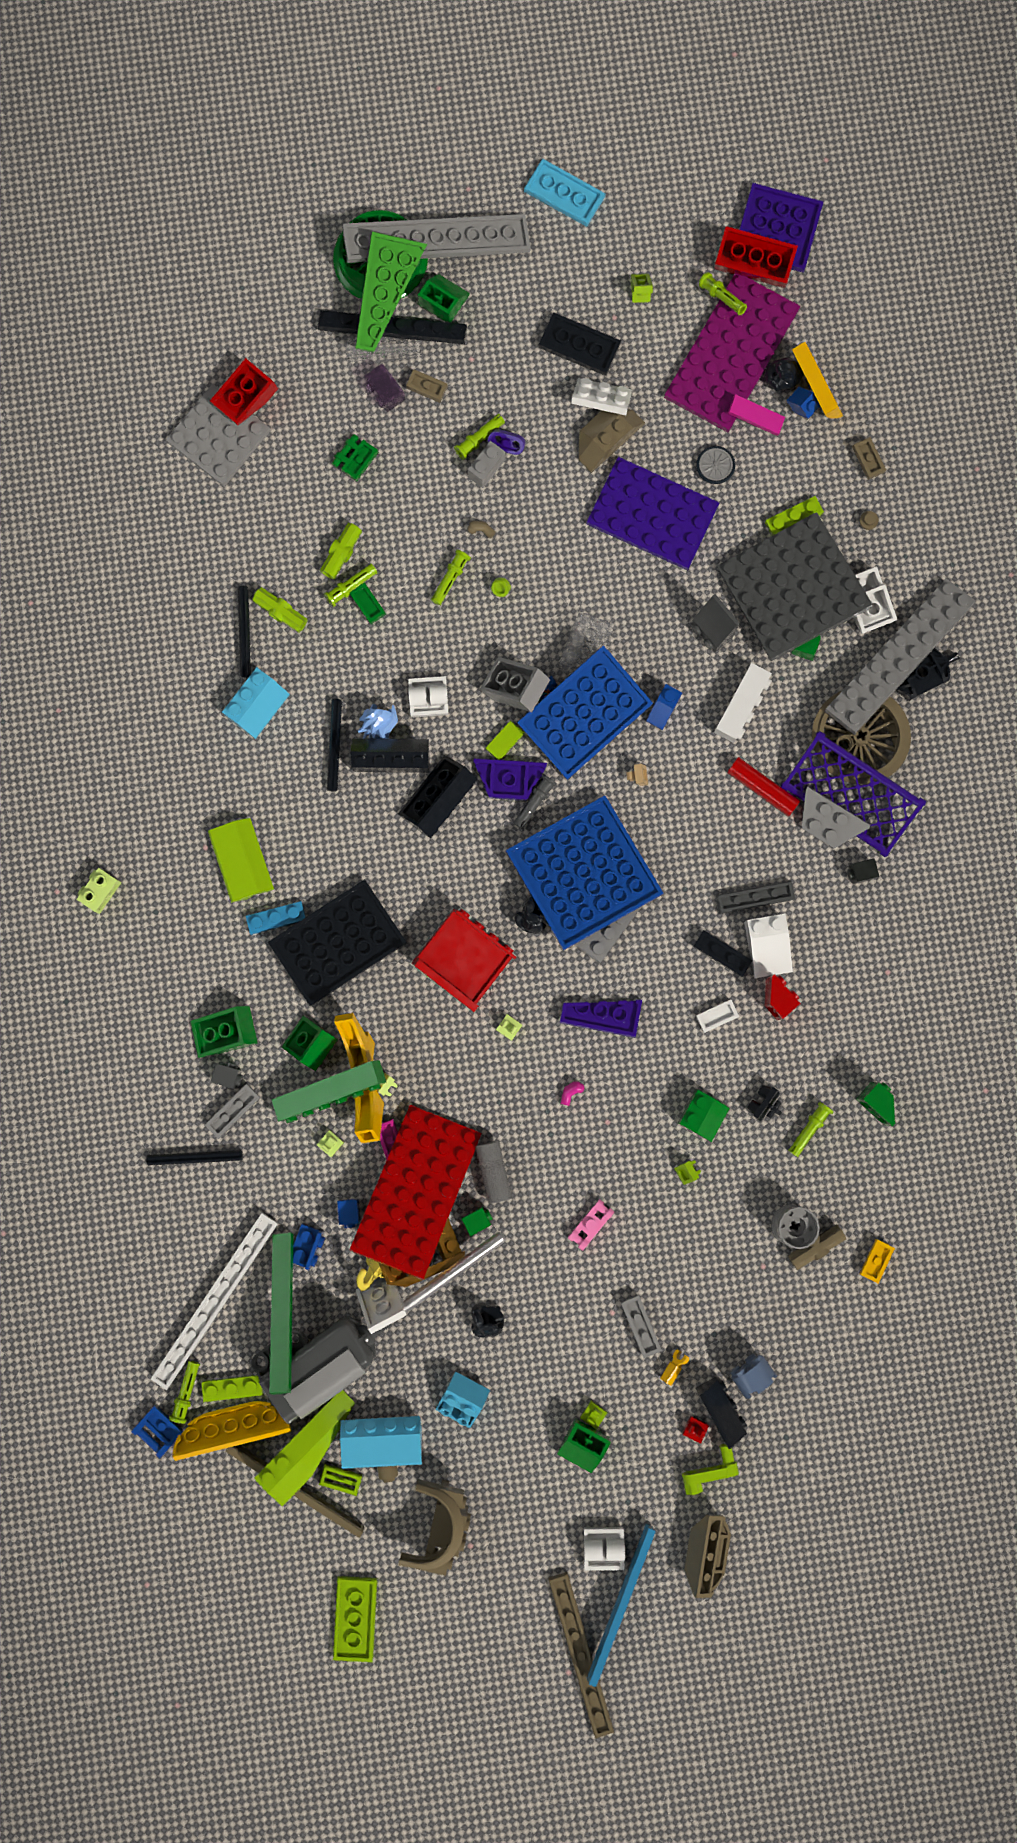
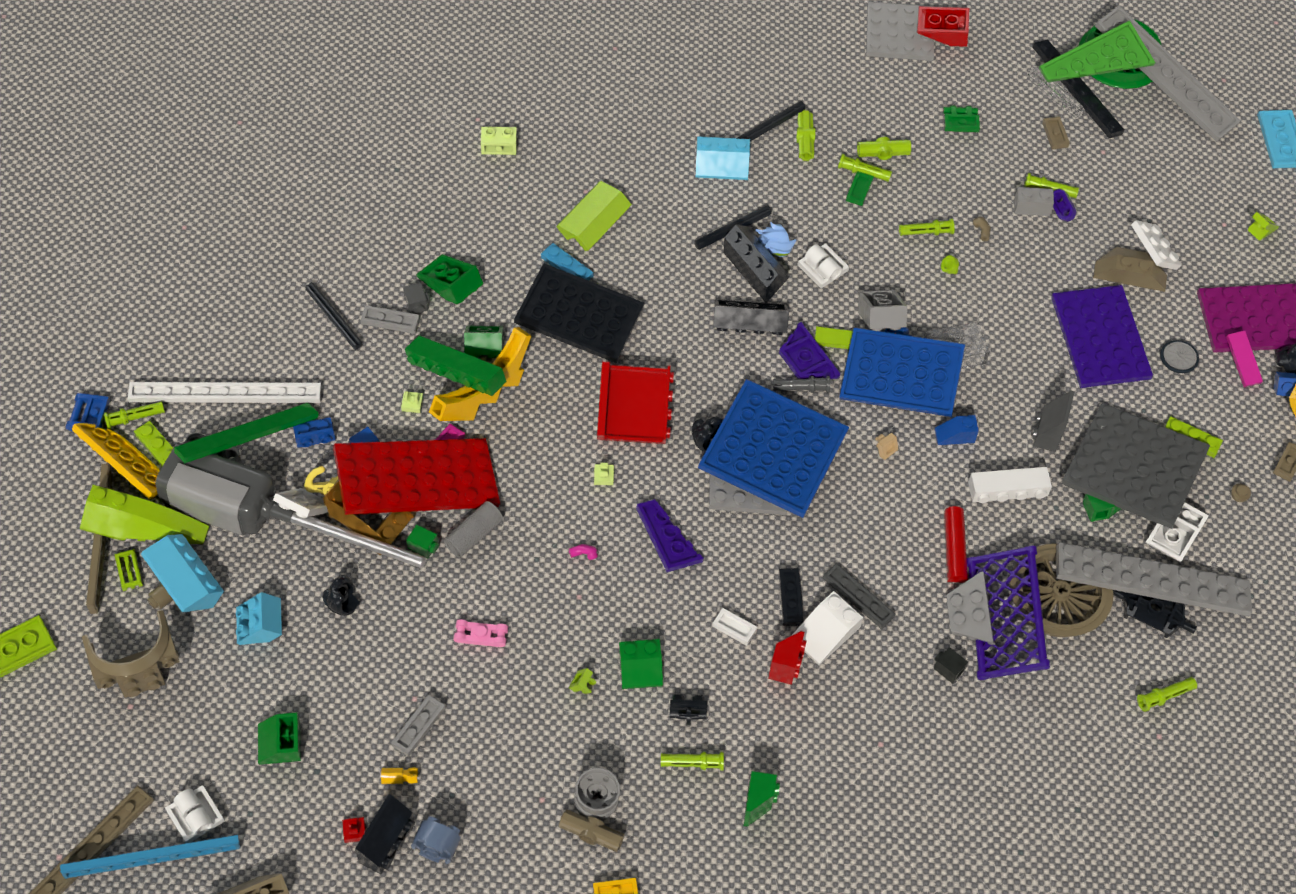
camera: 50 degrees right, 25 degrees down
clear purple brick [364,363,405,412] -> none
yellowish green tile [377,1073,398,1096] -> none
green slope [418,274,470,323] -> none
black plate [538,312,621,376] -> none
lime tile [580,1401,607,1430] -> none
lime beam [682,1444,739,1495] -> none
none -> lime pin [1137,677,1197,712]

